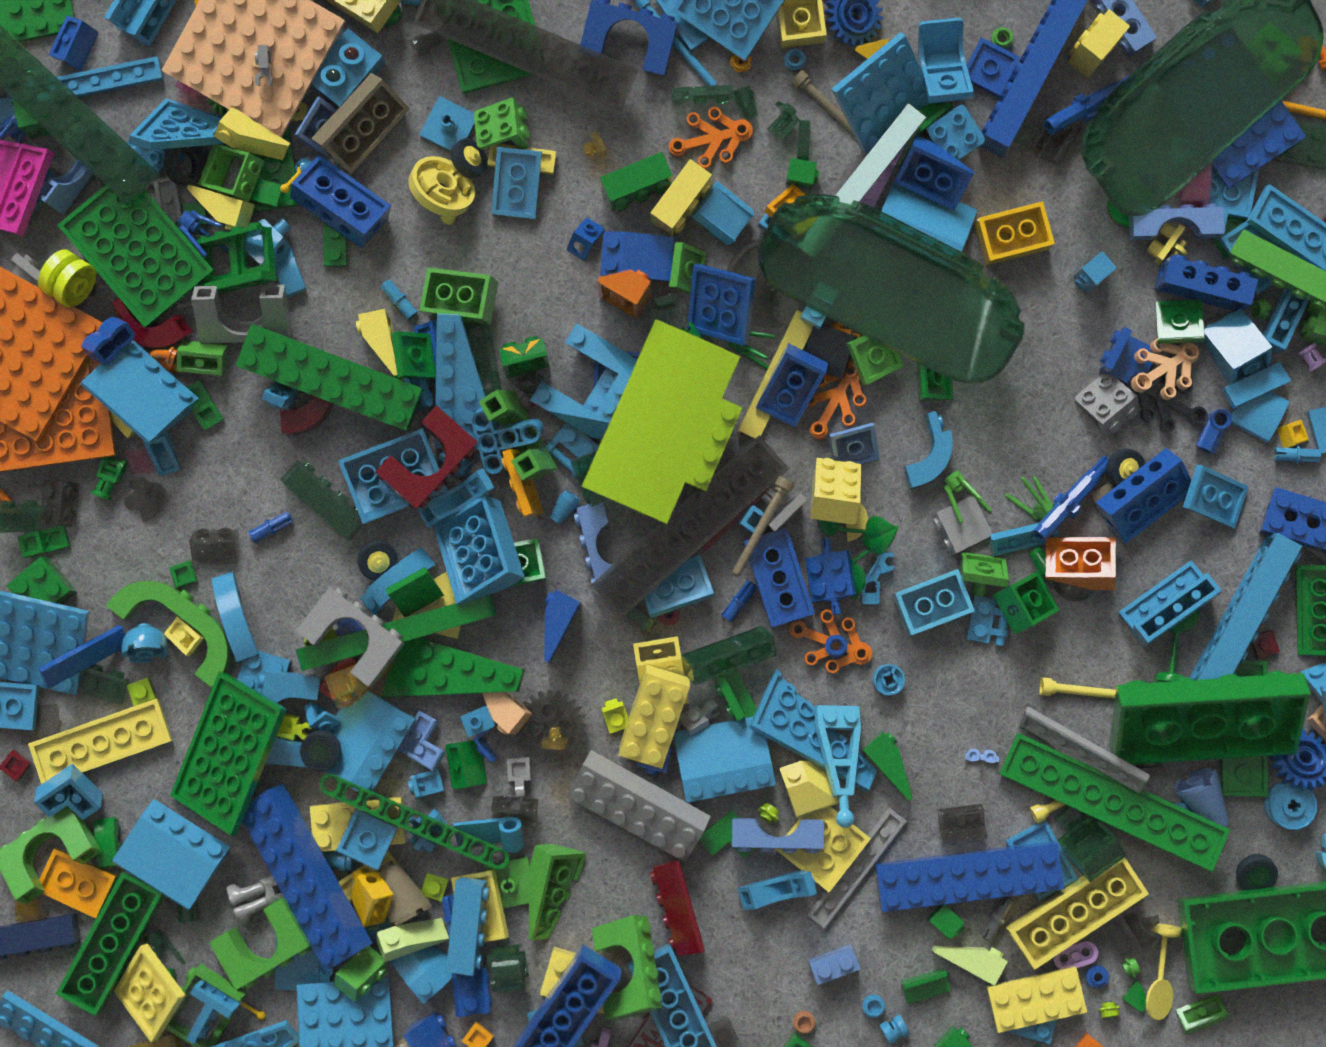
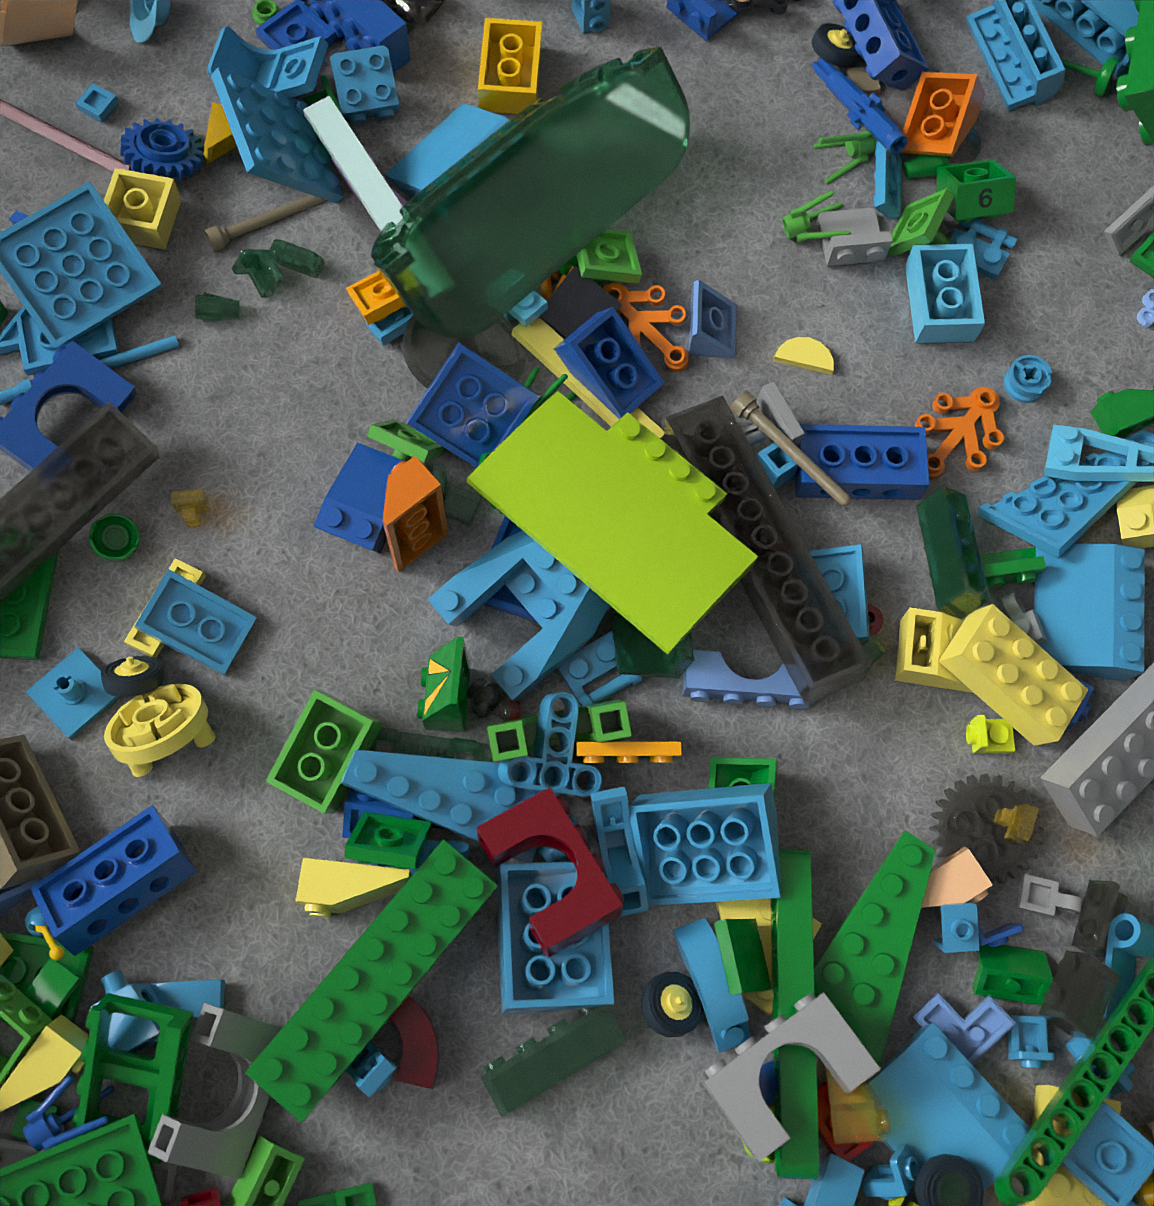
camera: 75 degrees left, 15 degrees down
blue axle [248,512,293,544] -> none
green plate [323,222,347,267] -> none
dark azure axle [381,279,418,321] -> none
bright green bracket [474,97,530,149] -> none
blue slope [544,590,581,663] -> none
dark azure cone [550,490,580,524] -> none
blue bracket [567,218,605,261] -> none
green brick [600,152,673,212] -> none
light yellow brick [650,159,713,237] -> none
orange plant [669,107,753,169] -> none
clear green plate [671,85,734,106] -> none
dark azure slope [691,181,754,245] -> none
blue axle [721,580,757,622] -> none
light orange plate [730,54,752,73] -> none
dark azure plate [784,48,806,71] -> none
green brick [785,158,820,189] -> none
blue plate [805,538,856,615] -> none
light yellow brick [810,458,861,525] -> none
green plant [817,516,899,599] -> none
blue plate [825,635,848,657] -> none
dark azure piece [860,552,894,605] -> none
blue slope [894,135,974,210] -> none
dark azure arch [904,411,953,489] -> none
green slope [916,353,953,402] -> none
light yellow piece [1039,677,1116,699] -> none
light grey bracket [1075,373,1141,437] -> none
none -> green hair [88,513,140,562]
none -> clear smoke piece [1039,950,1120,1040]

